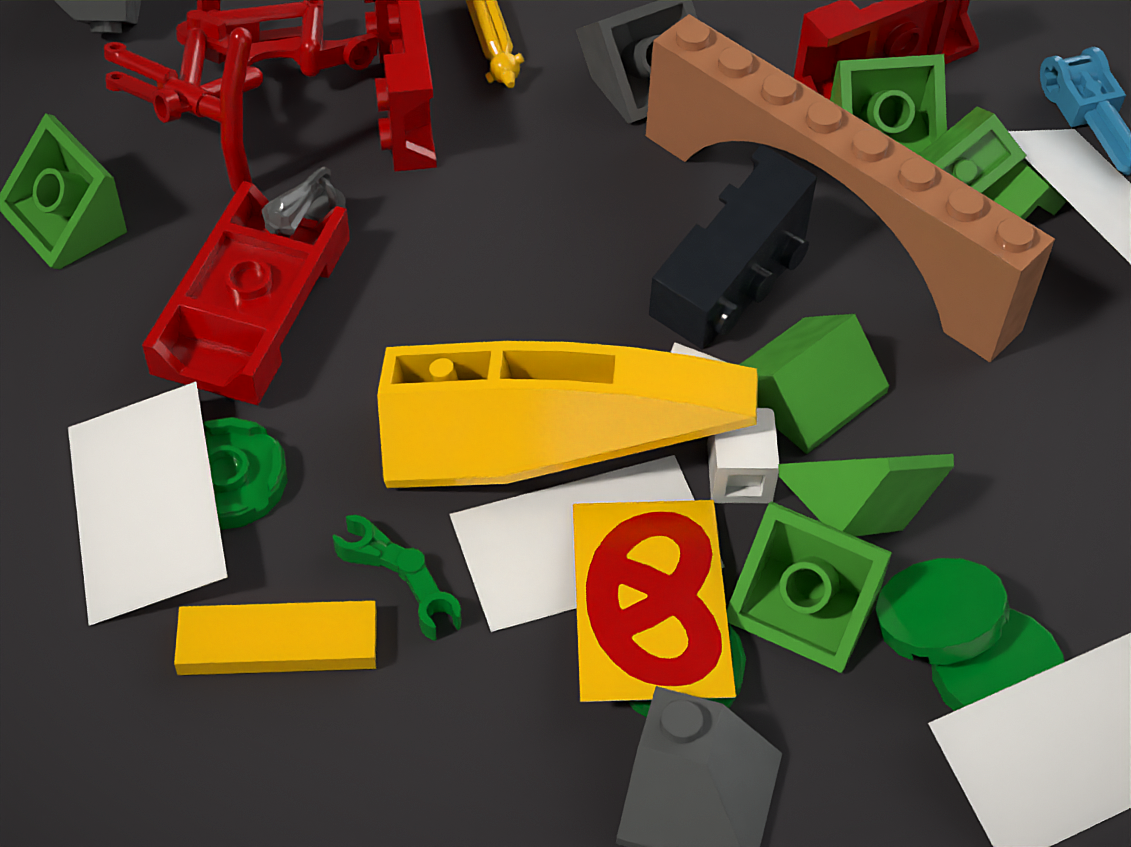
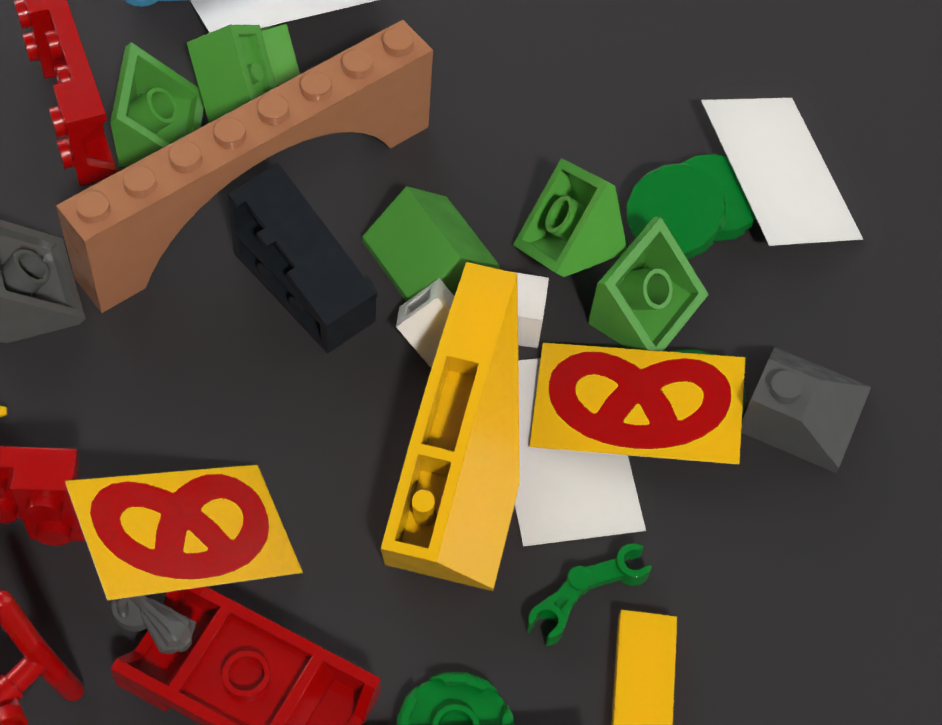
camera: 85 degrees left, 5 degrees up
none -> sticker [65,465,303,600]

